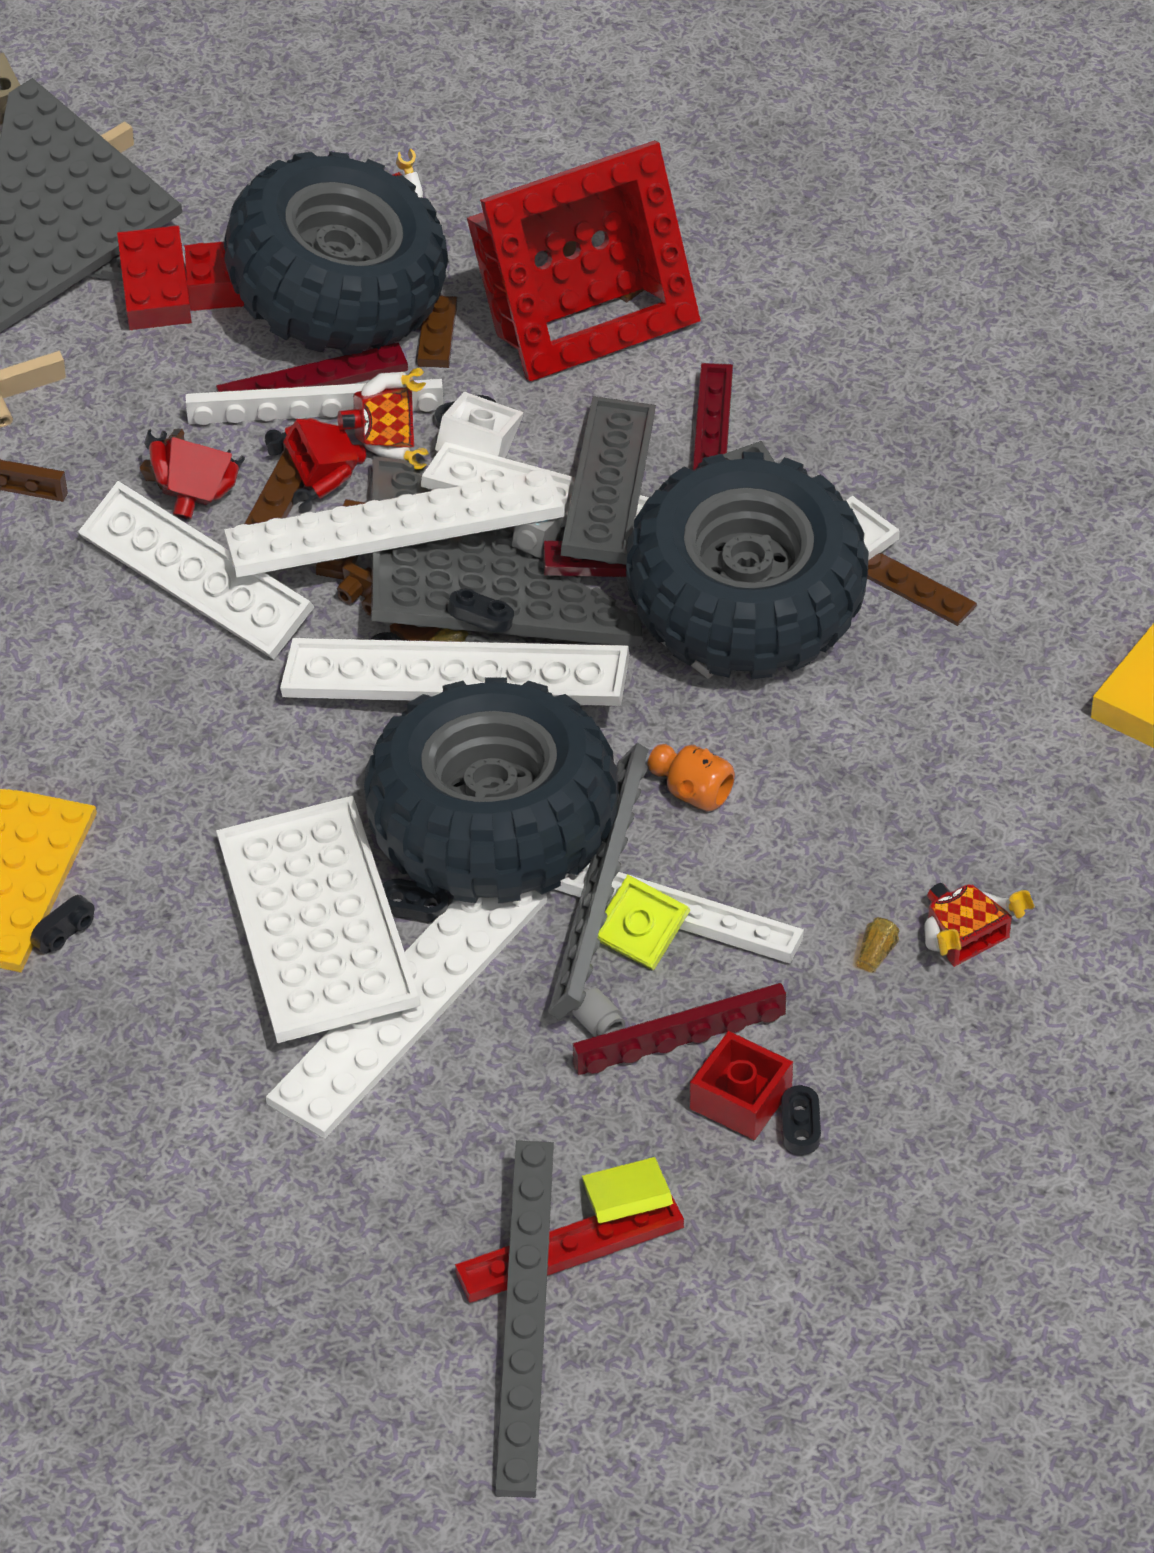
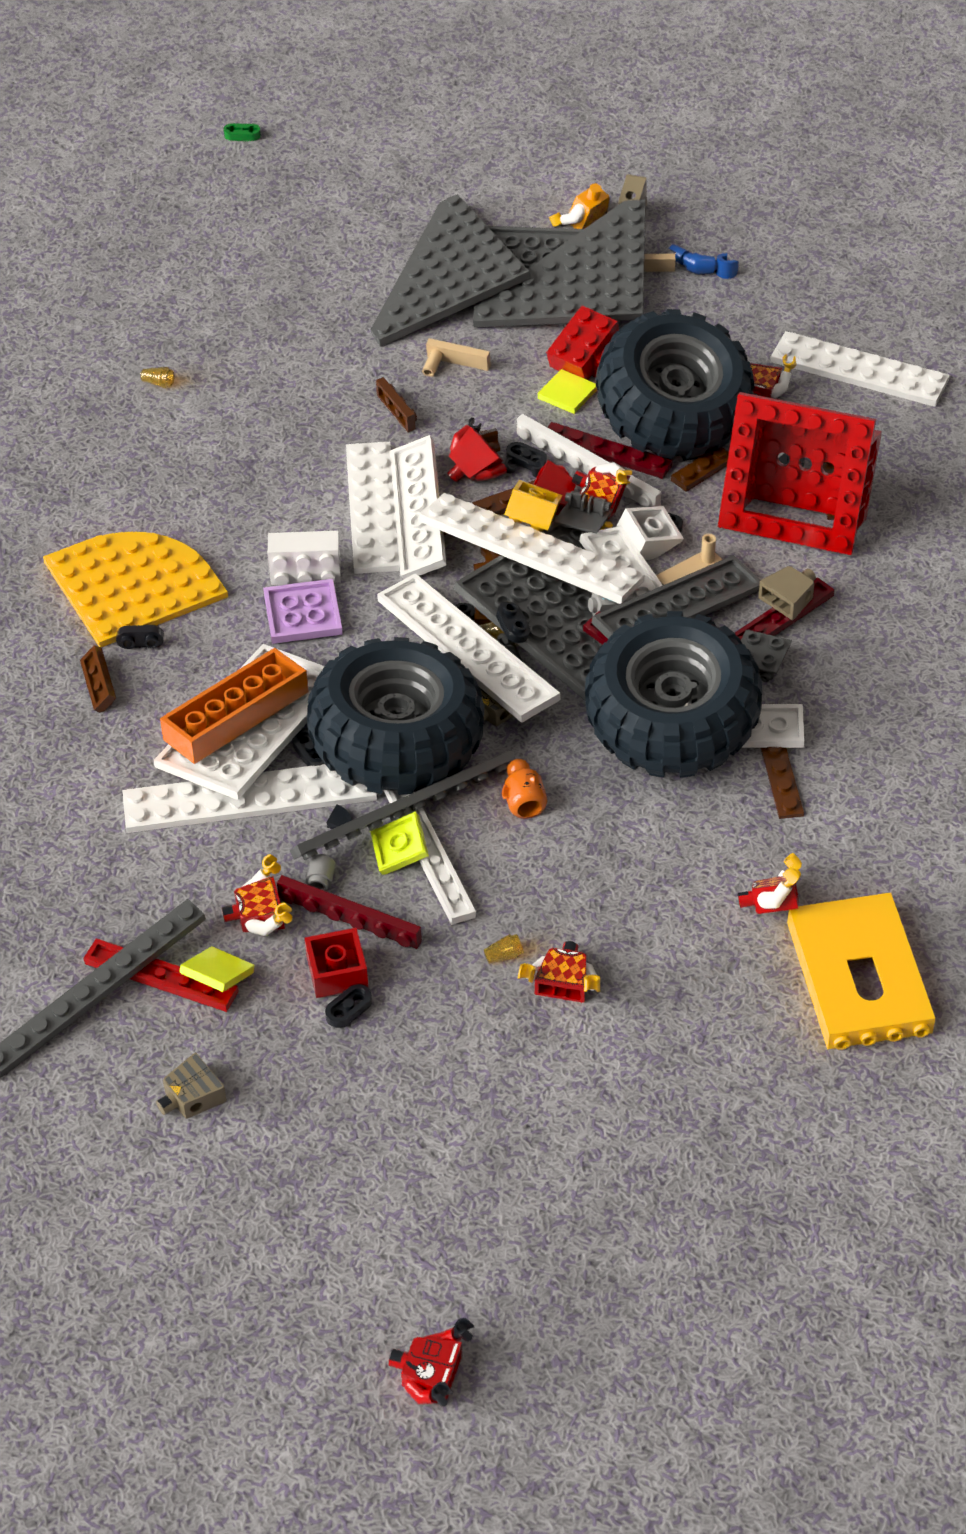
camera: 45 degrees right, 0 degrees up
none -> reddish brown plate [80,645,116,713]
none -> dark tan torso [156,1053,227,1119]
none -> orange brick [160,648,309,764]
none -> torso [221,854,292,936]
none -> lavender plate [263,579,343,644]
none -> white brick [267,531,341,585]
none -> black tile [326,804,352,829]
none -> white plate [346,442,400,574]
none -> yellow brick [504,480,562,531]
none -> black plate [506,442,547,471]
none -> neon yellow tile [538,369,597,414]
none -> dark grey hinge [554,491,613,534]
none -> tan piece [656,534,723,585]
none -> blue piece [669,244,739,279]
none -> torso [738,853,802,914]
none -> dark tan torso [758,566,816,620]
none -> white plate [770,331,949,407]

